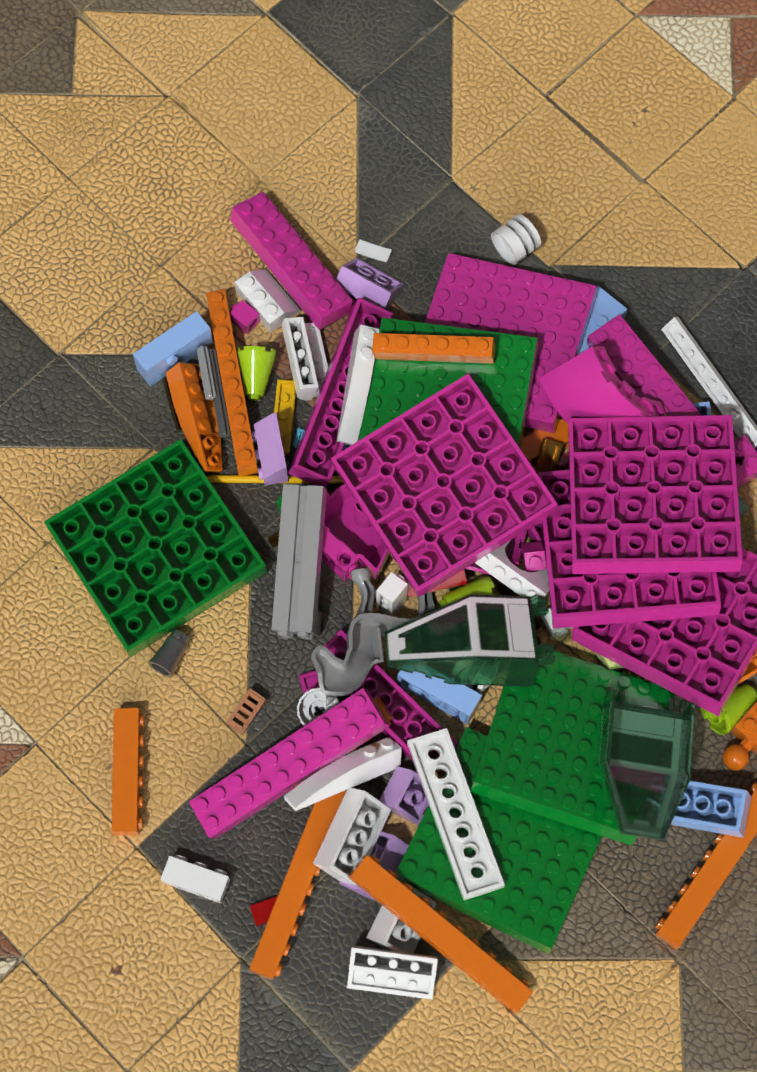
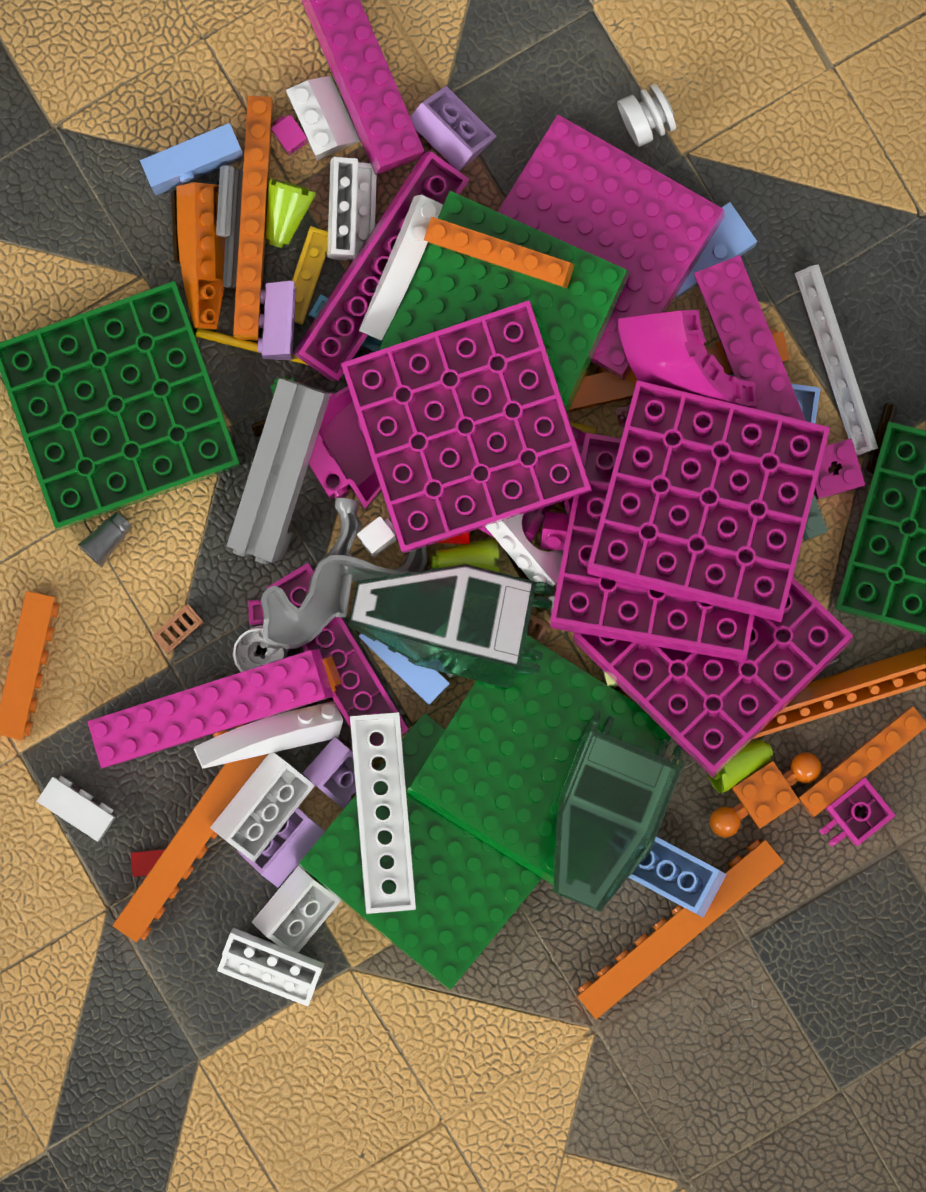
camera: 15 degrees right, 15 degrees up
orange brick [347,855,533,1013] -> none
white sticker [355,239,392,262] -> none
pearl gold tile [534,438,563,475] -> none

